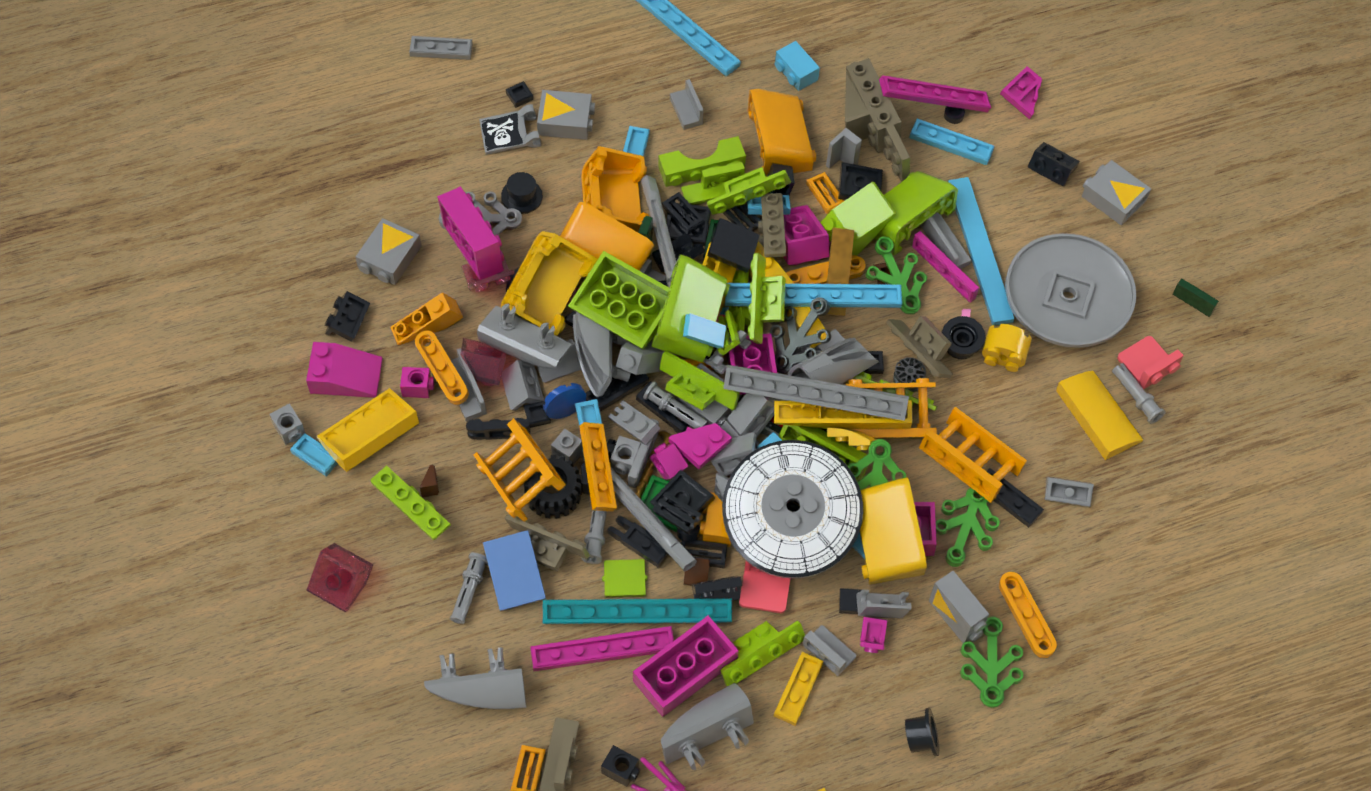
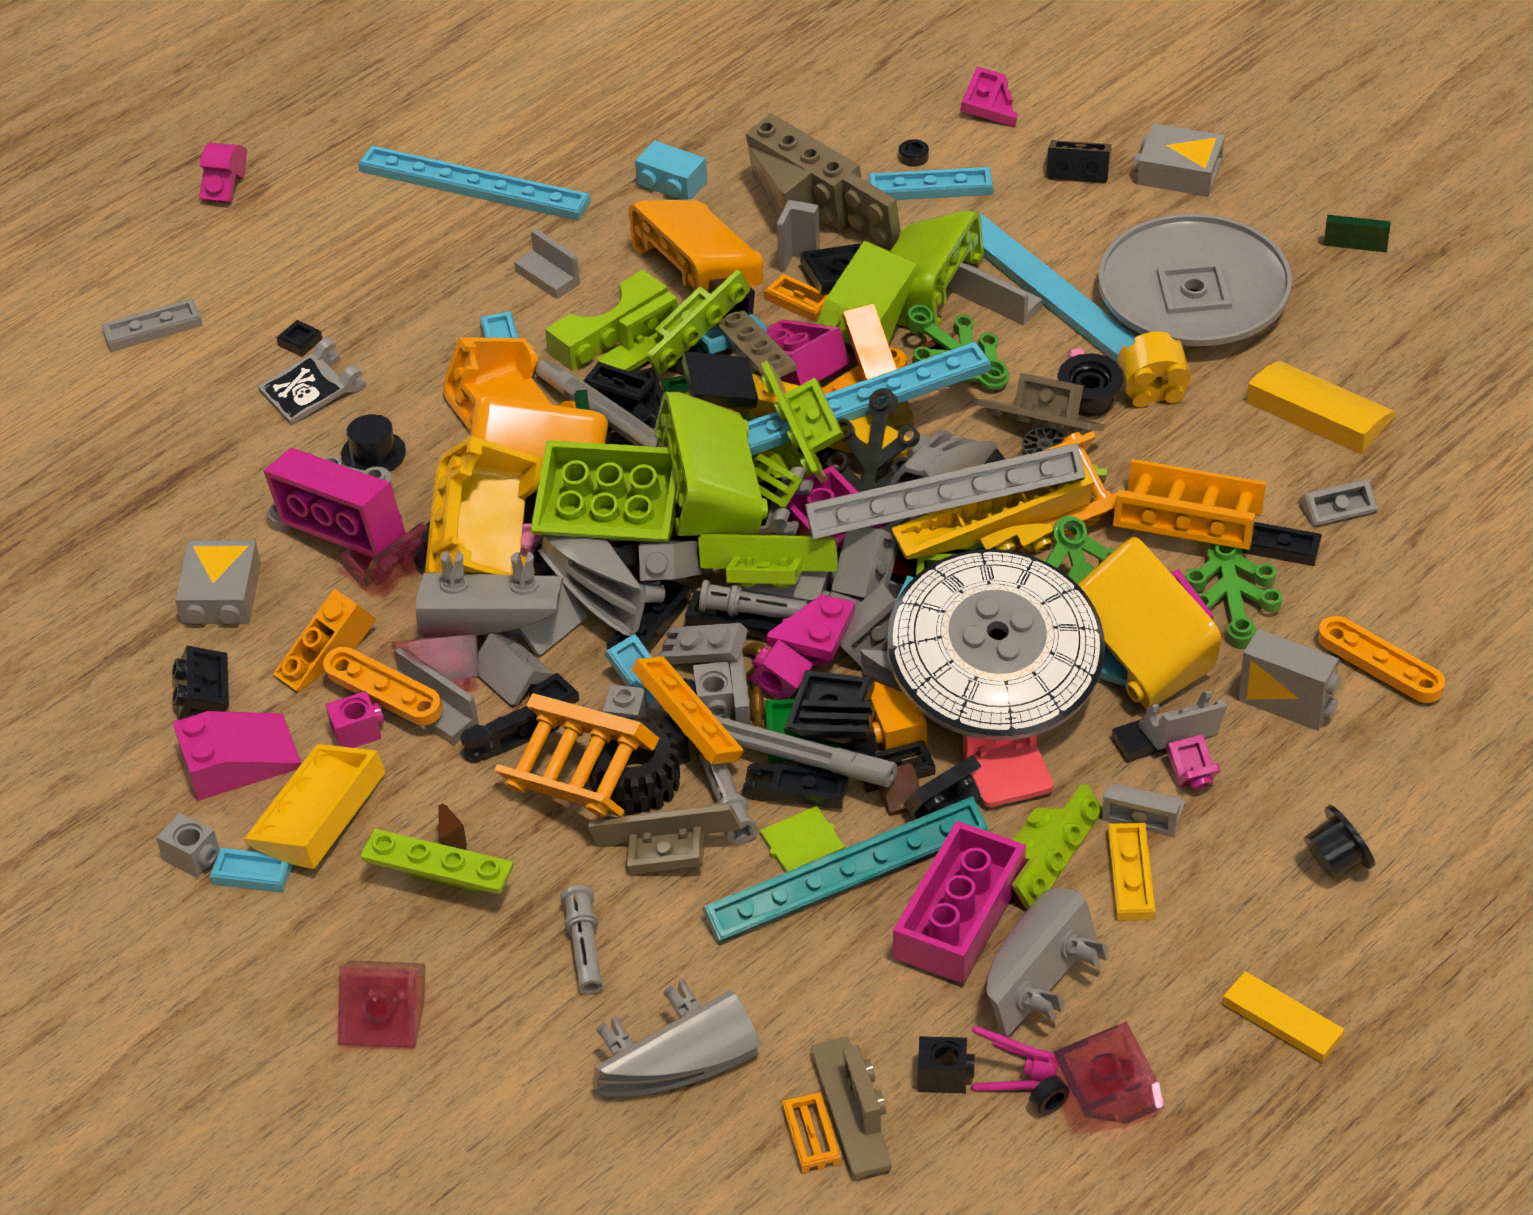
camera: 20 degrees left, 15 degrees down
medium blue tile [483,530,546,611] -> none
dark pink tile [530,626,674,672] -> none
light grey brick [537,90,595,140] -> none
blue tile [543,383,586,419] -> none
medium azure tile [683,313,726,348] -> none
dark pink tile [879,75,991,112] -> none
dark pink tile [912,231,979,303] -> none
bright green plant [960,617,1023,708] -> none
light grey pin [1112,363,1166,424] -> none
coral bracket [1117,336,1184,389] -> none

